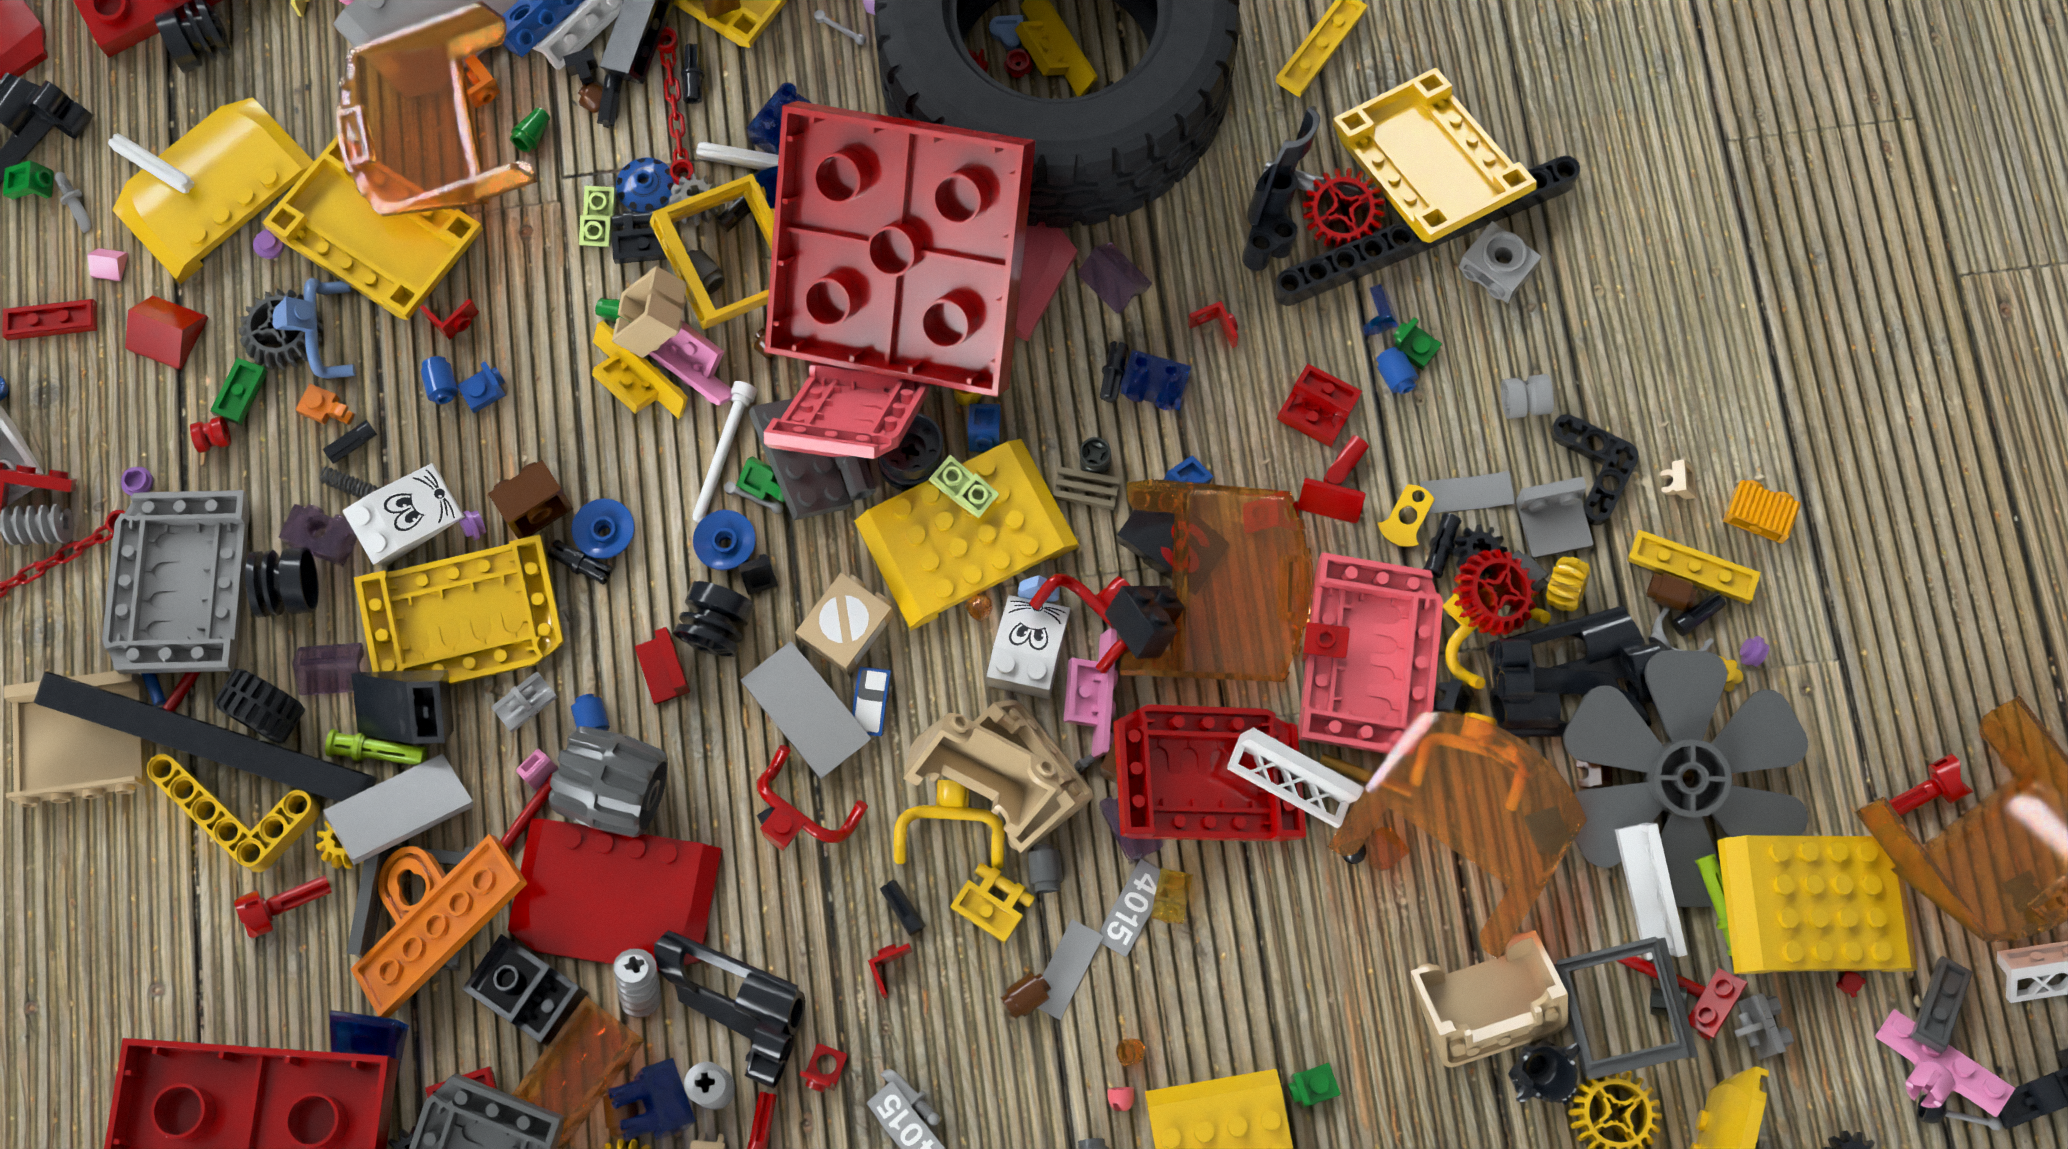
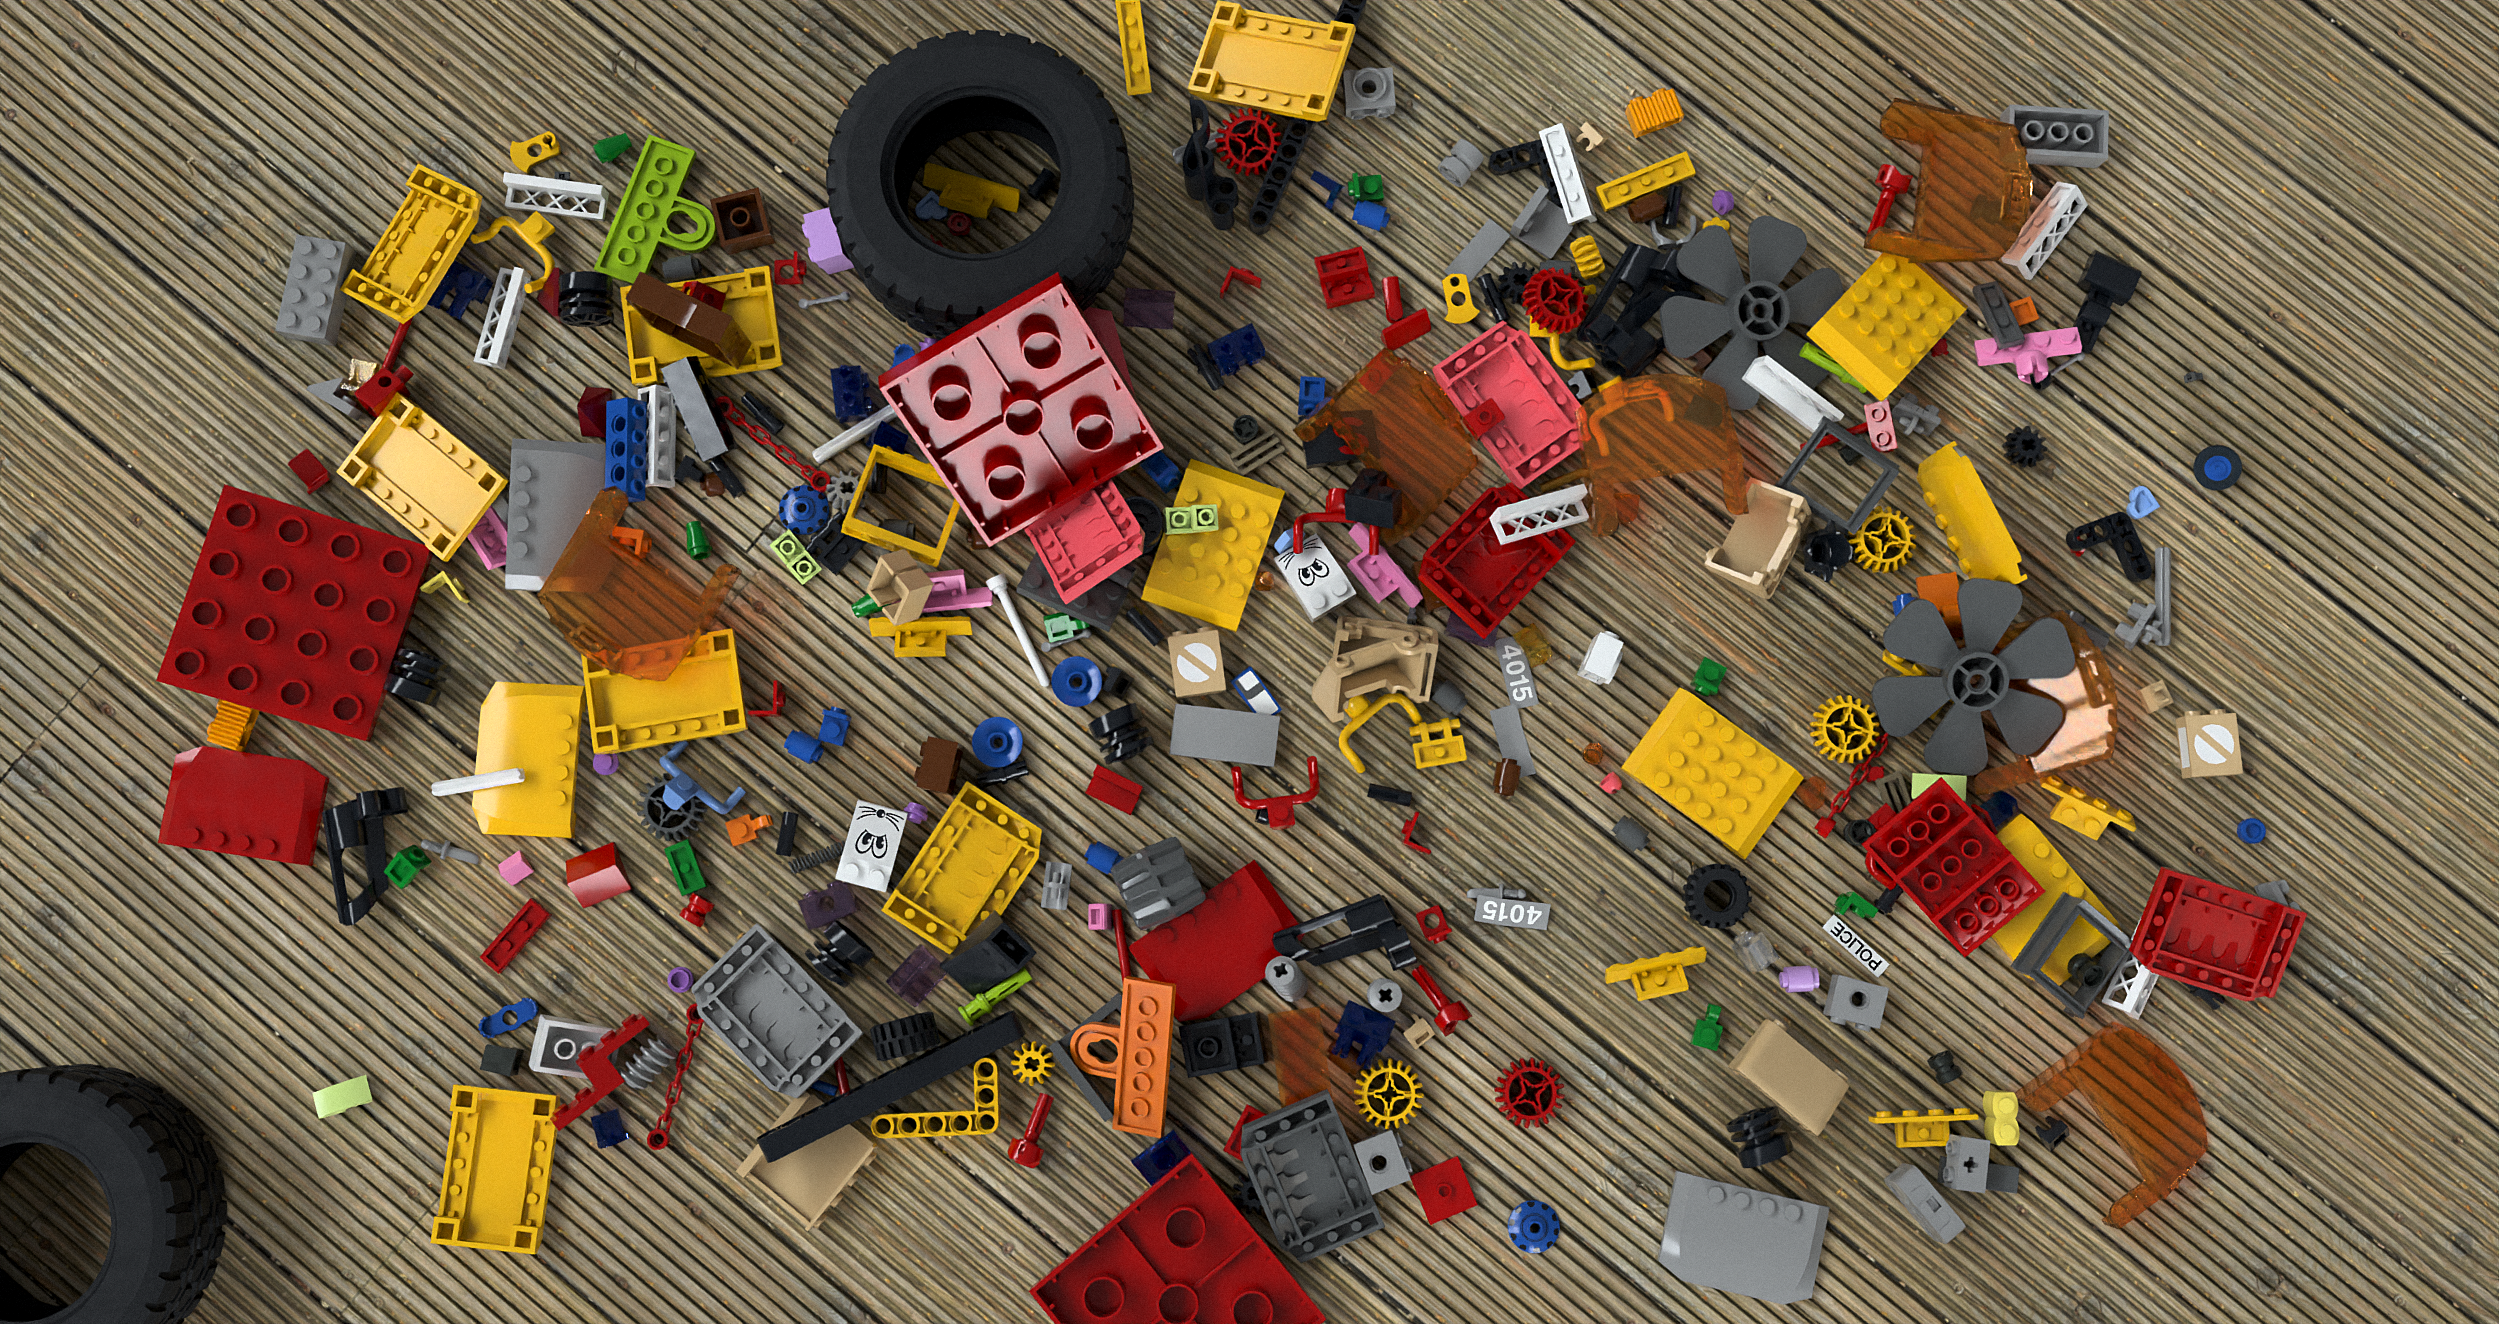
camera: 50 degrees left, 10 degrees up
light grey tile [323,753,473,865] -> none
none -> black piece [1125,605,1165,647]
none -> white fence [1539,123,1597,226]
none -> white brick [1577,631,1624,685]
none -> orange plate [2008,296,2039,327]

